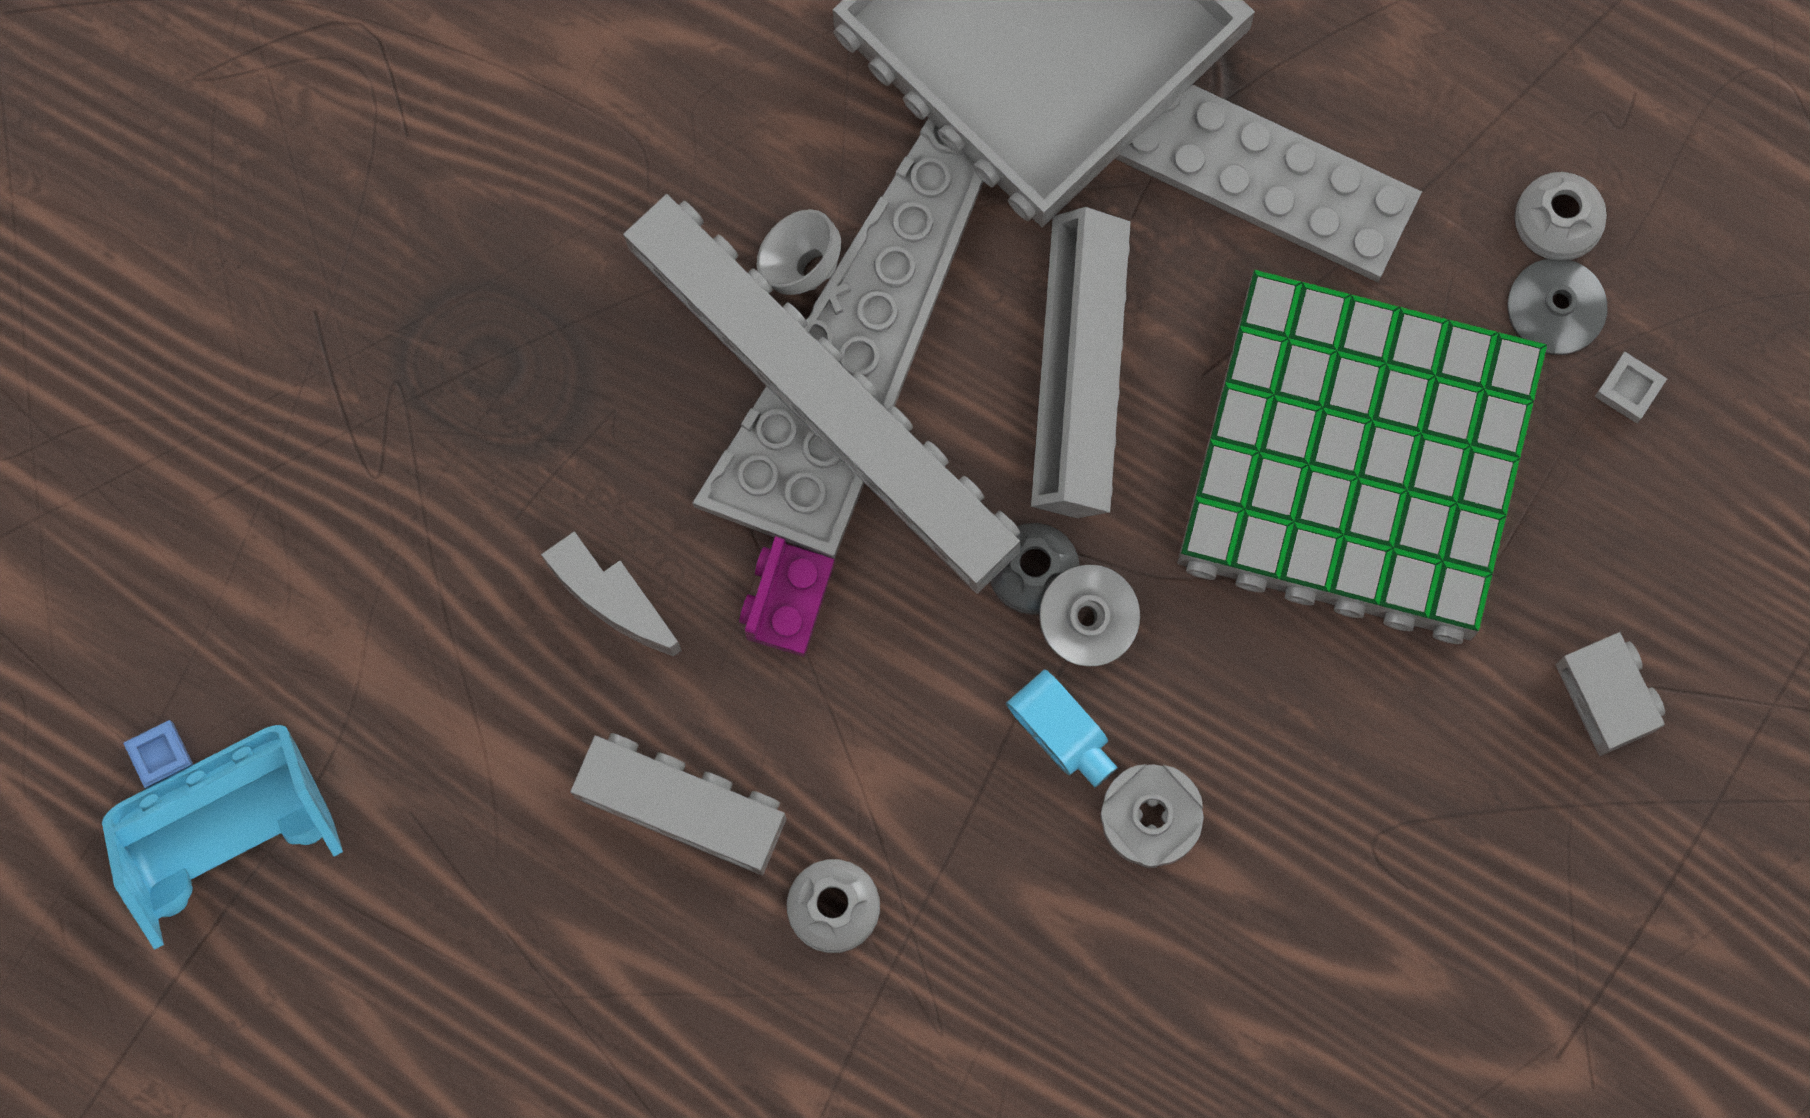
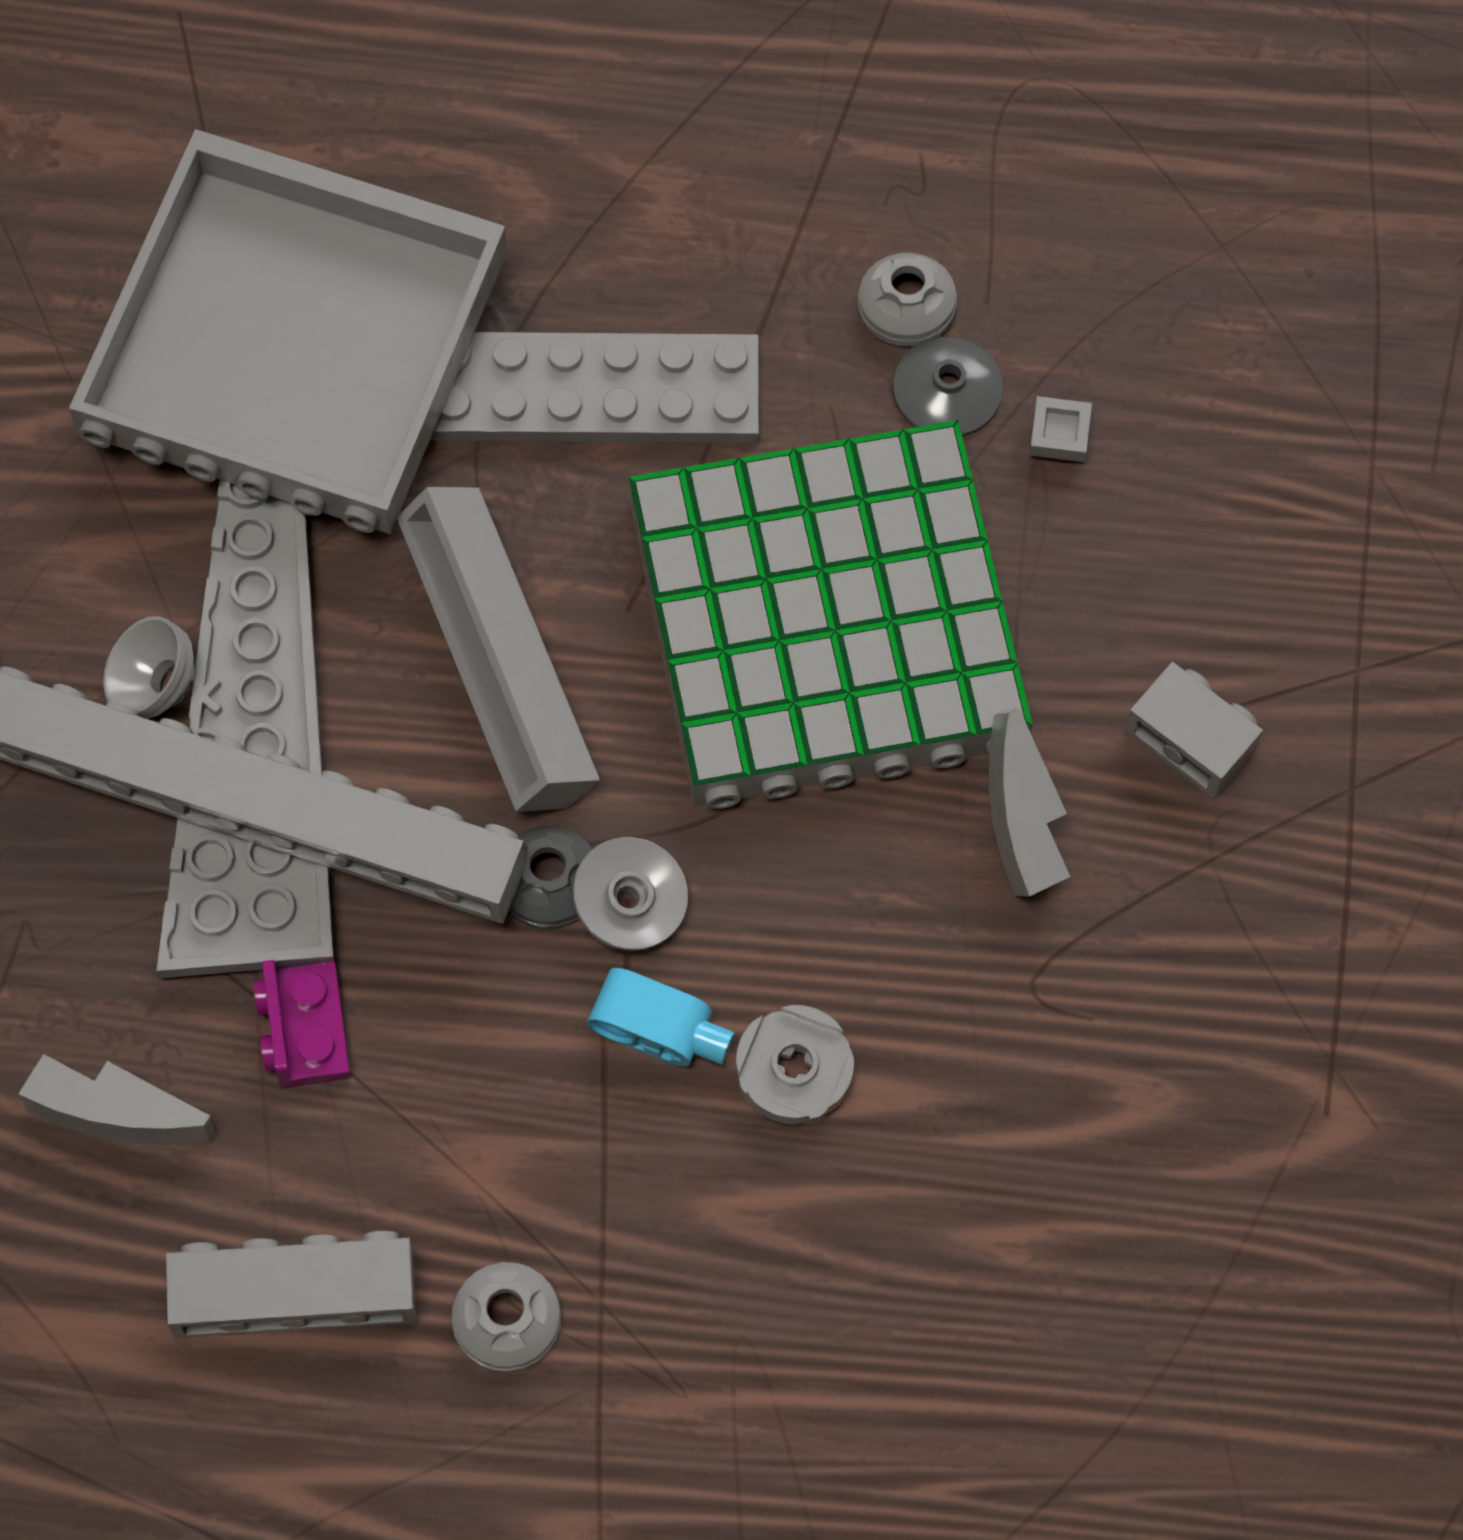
camera: 30 degrees left, 10 degrees down
none -> light grey slope [988,708,1071,896]

